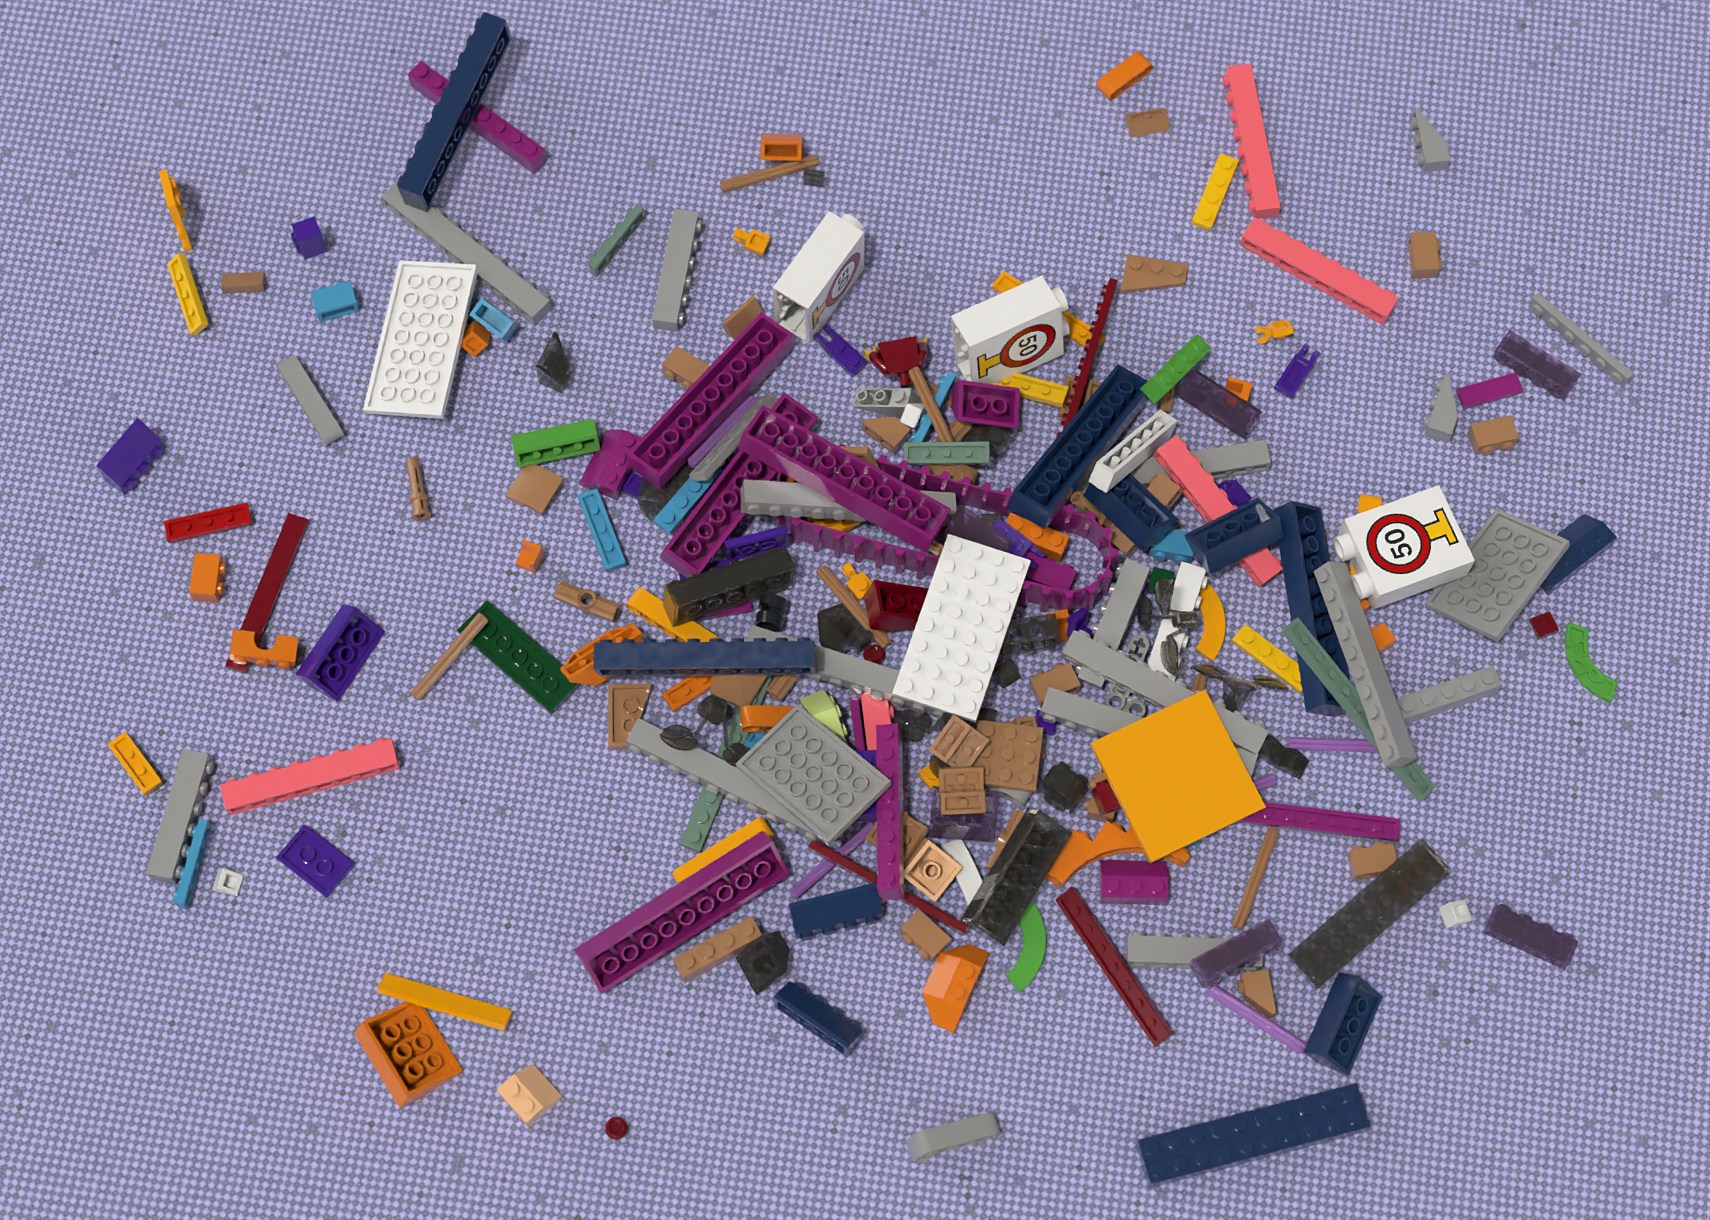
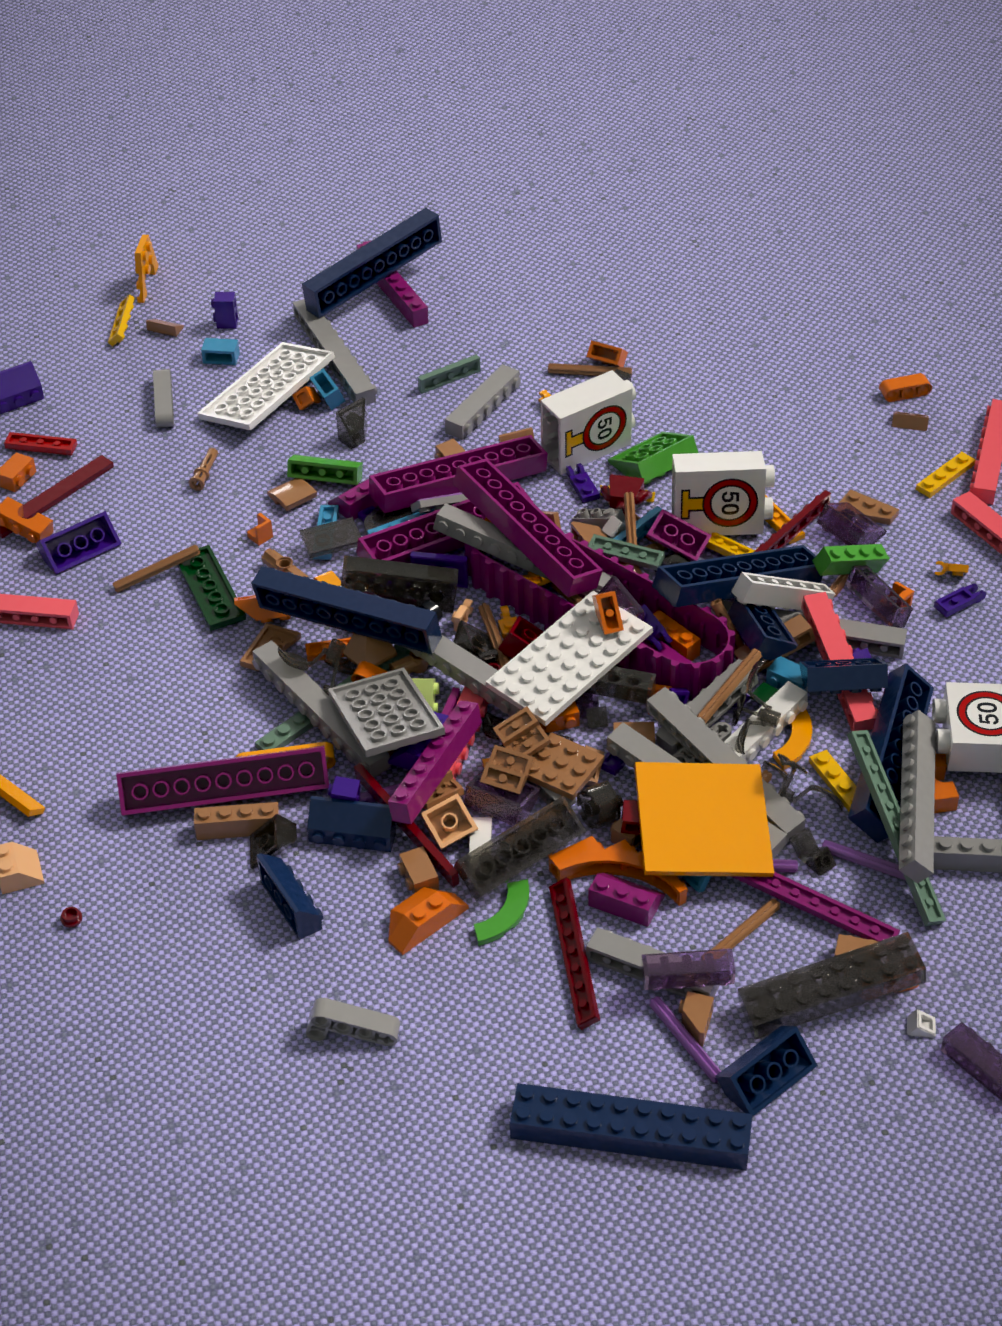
camera: 25 degrees right, 25 degrees down
none -> clear smoke tile [299,517,361,558]
none -> dark purple brick [328,776,360,801]
none -> light nougat plate [451,598,474,633]
none -> orange slope [592,591,624,635]
none -> bright green slope [608,432,698,485]
none -> medium nougat axle [697,648,762,723]
none -> clear purple slope [817,502,887,545]

